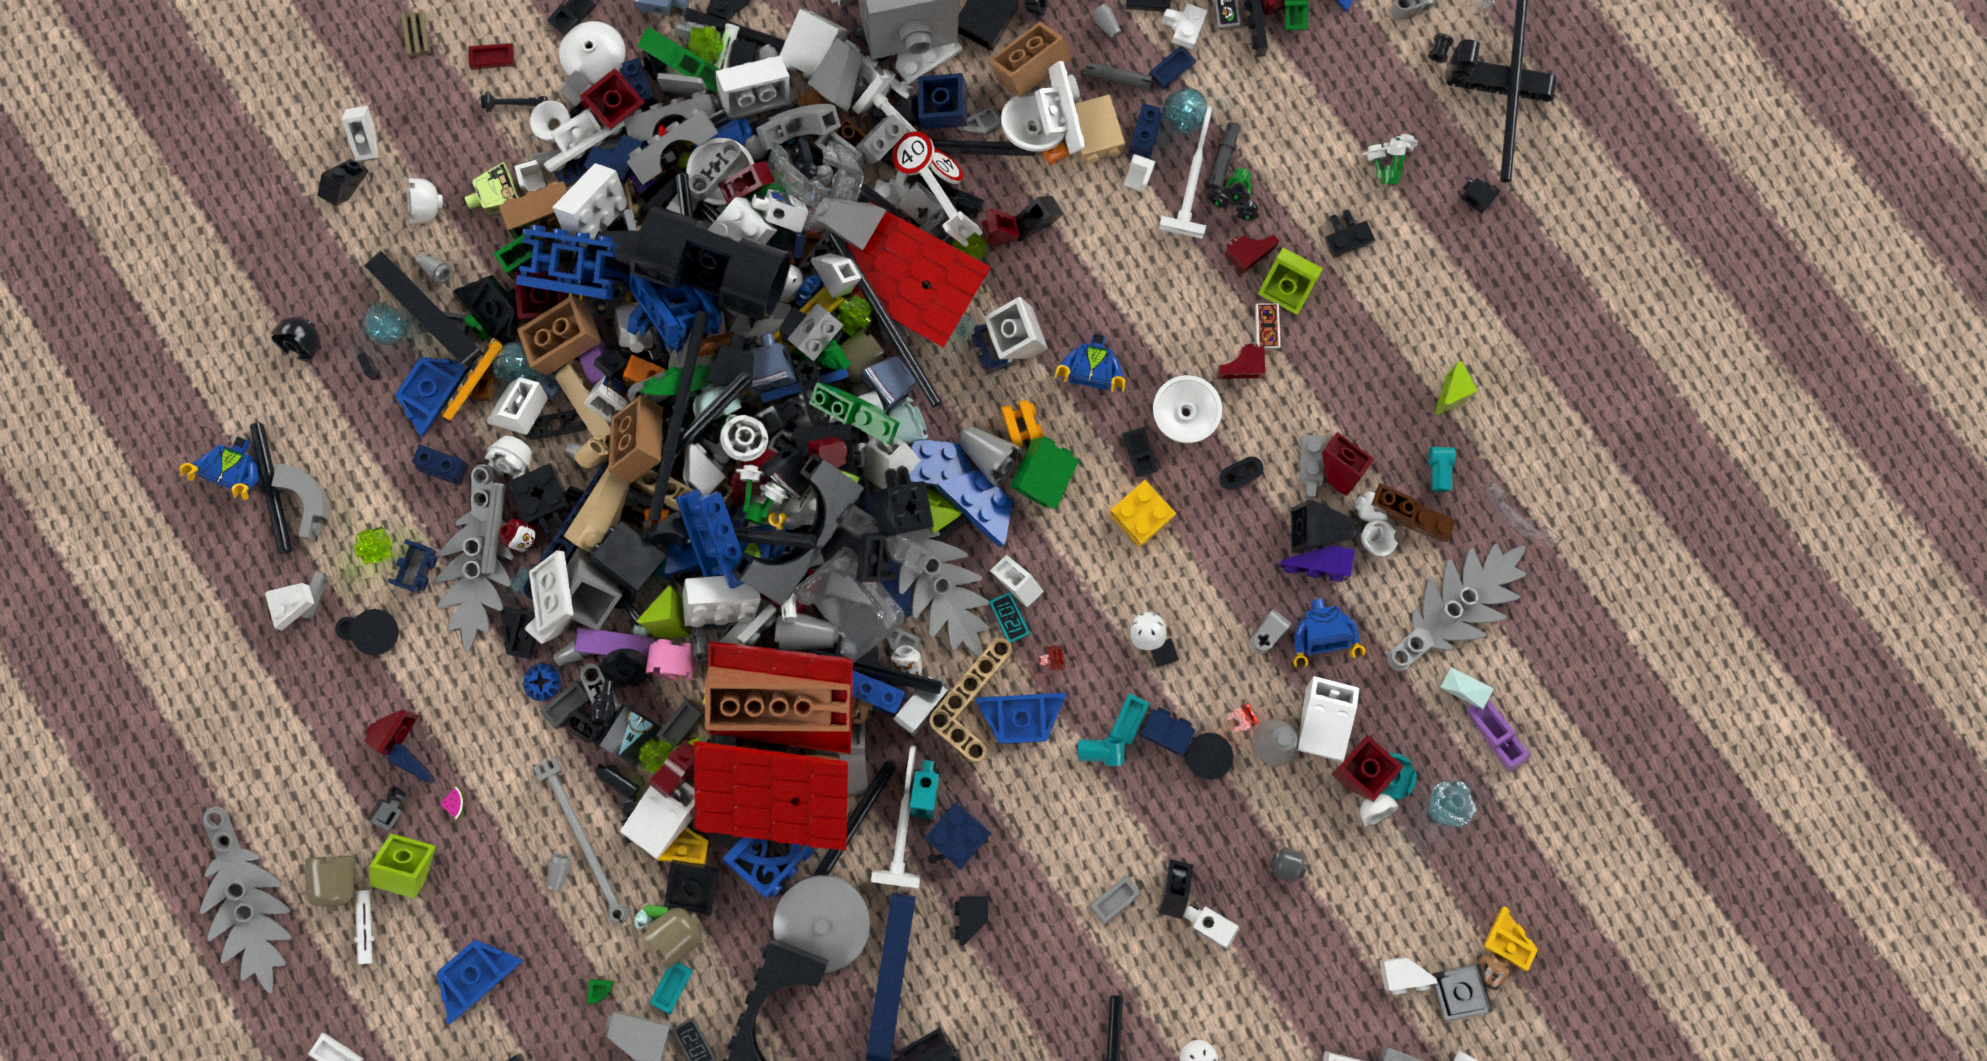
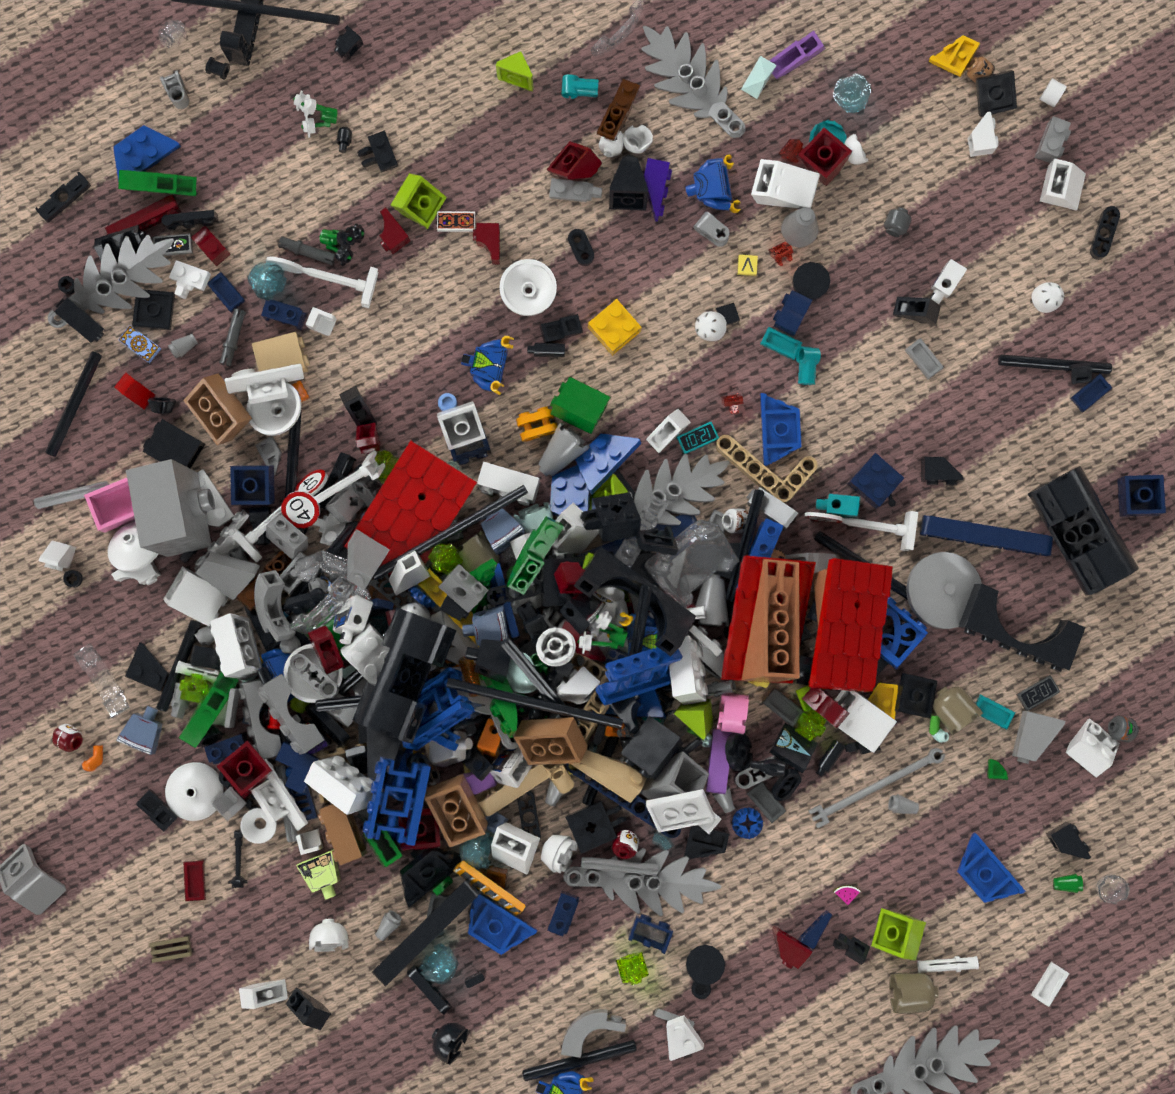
camera: 85 degrees left, 5 degrees up
black bush [743,335,761,351] -> none
none -> dark red arch [191,226,231,267]
none -> black cylinder [336,127,352,153]
none -> black beam [407,965,452,1015]
none -> light blue tile [438,393,457,411]
none -> white brick [477,462,540,506]
none -> black cylinder [527,343,565,357]
none -> light yellow tile [737,255,758,276]
none -> clear red tile [778,139,804,163]

